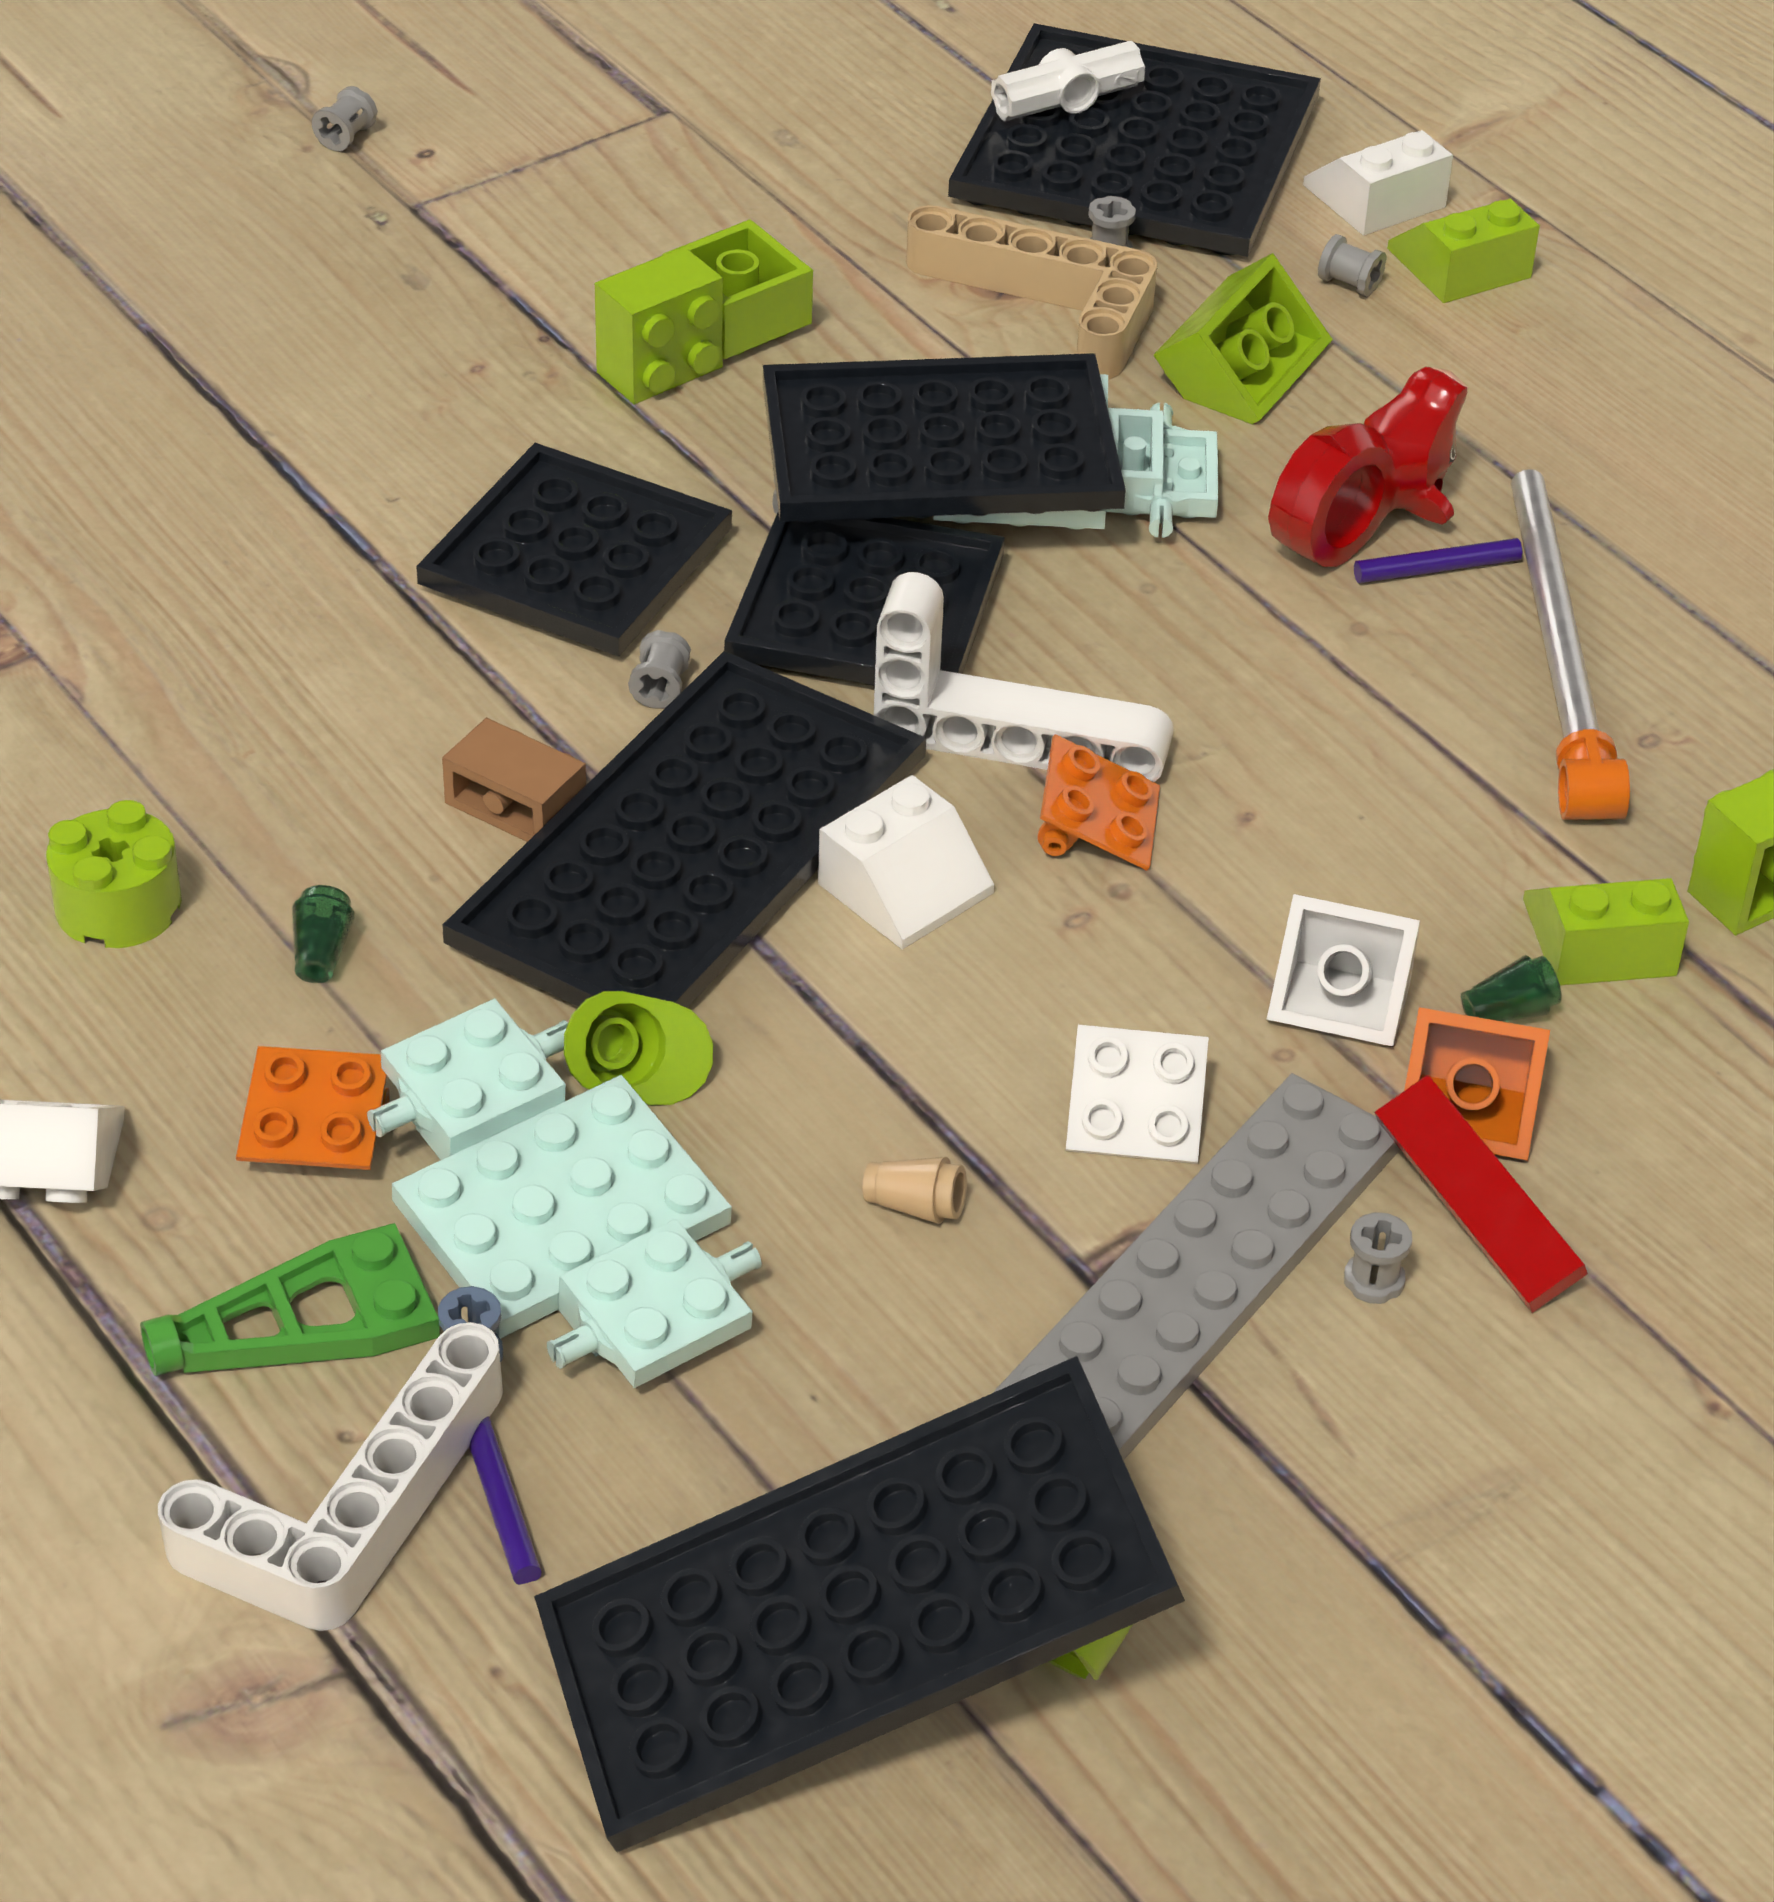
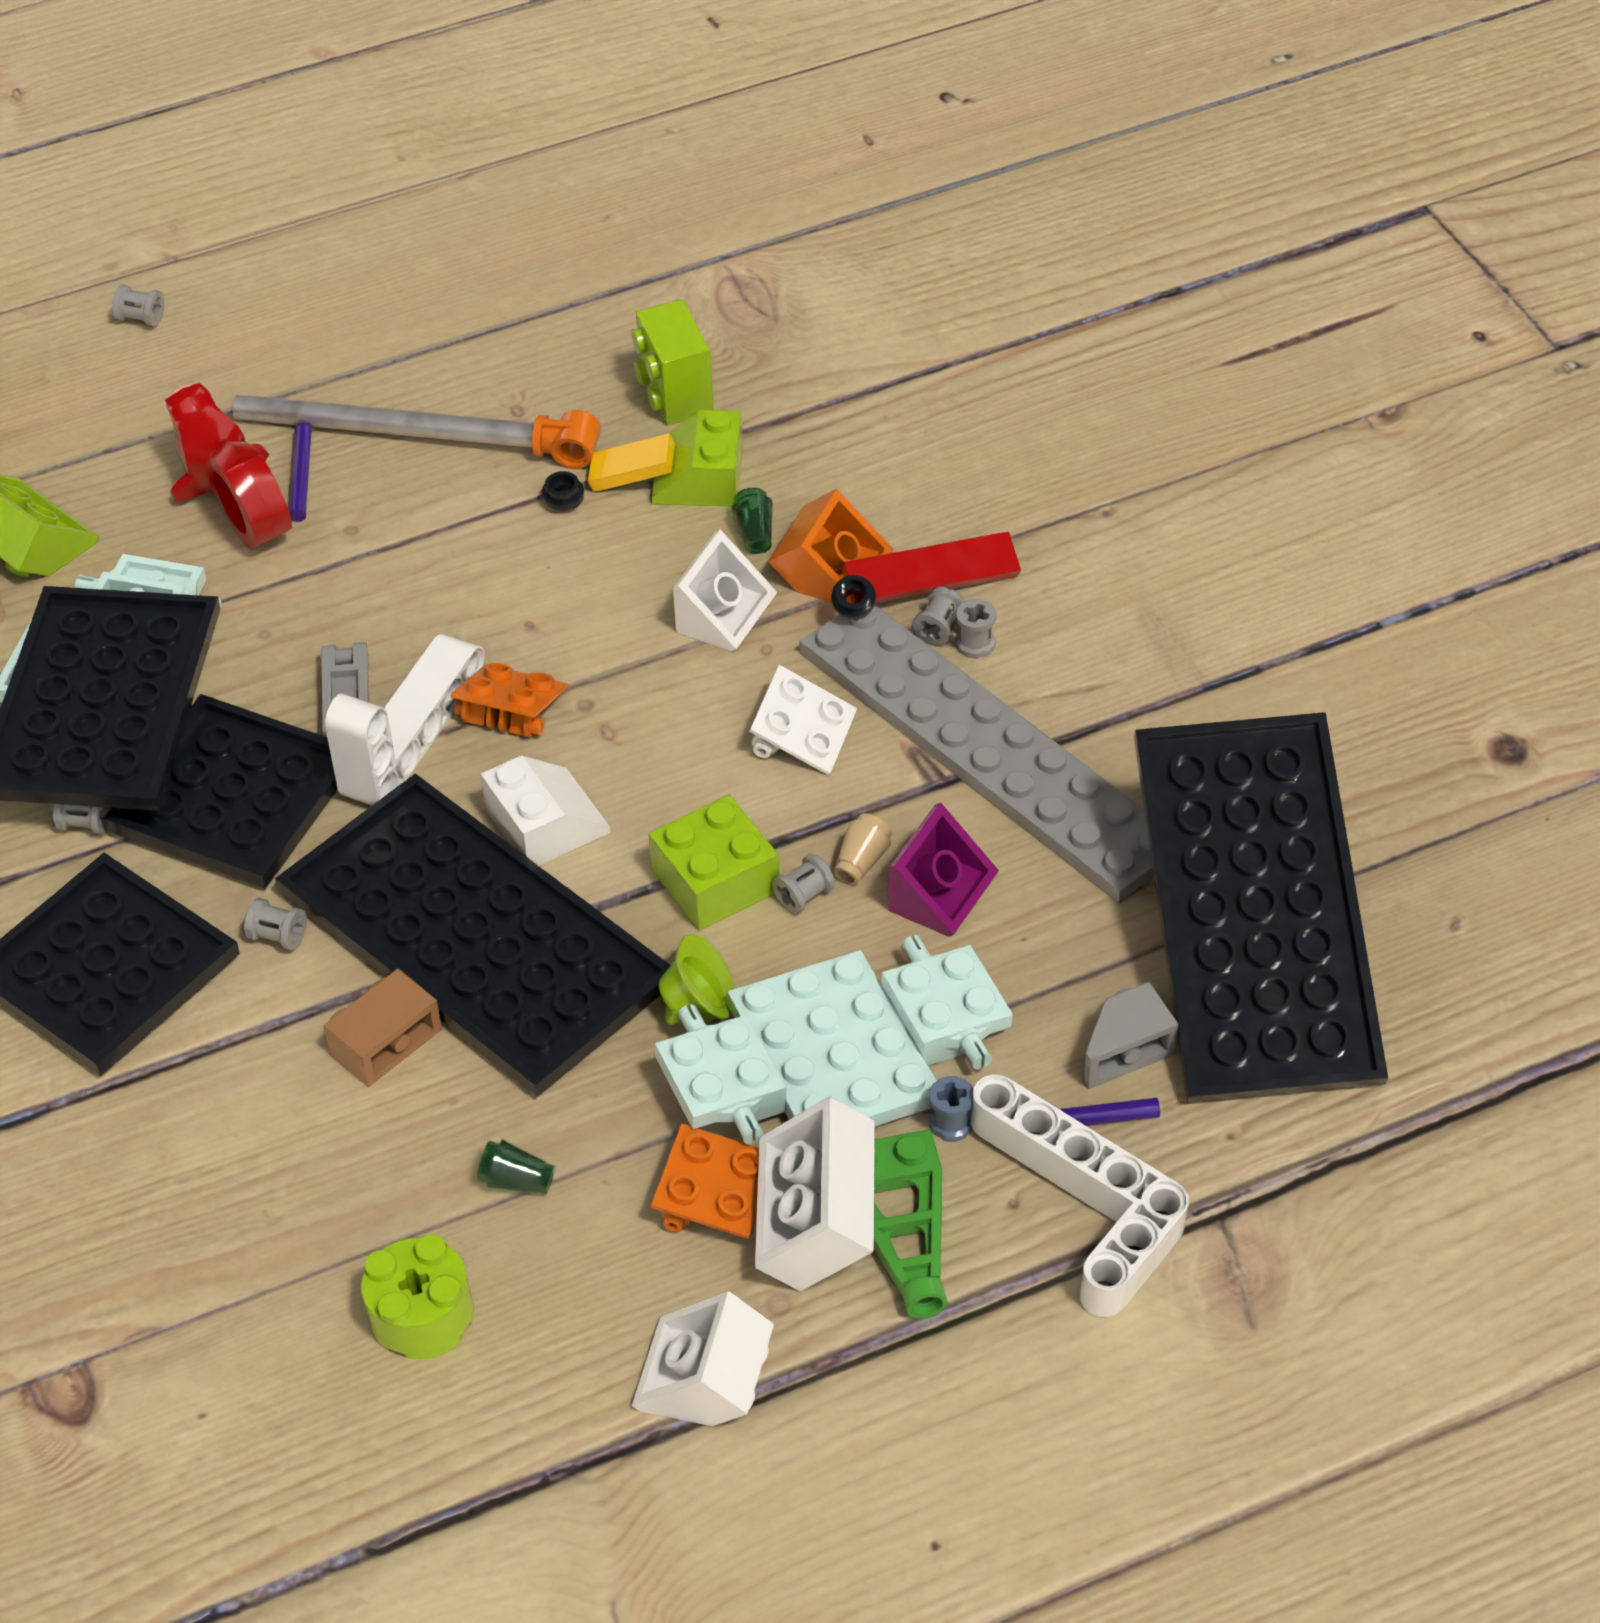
camera: 75 degrees left, 5 degrees up
none -> light grey bush [112,284,164,327]
none -> light grey plate [321,642,369,737]
none -> black plate [541,471,584,510]
none -> yellow tile [588,433,675,492]
none -> lime brick [648,794,780,931]
none -> white brick [755,1096,875,1292]
none -> light grey bush [772,854,835,914]
none -> black plate [831,575,876,619]
none -> magenta slope [888,803,999,937]
none -> light grey bush [912,587,965,646]
none -> light grey slope [1084,982,1178,1089]

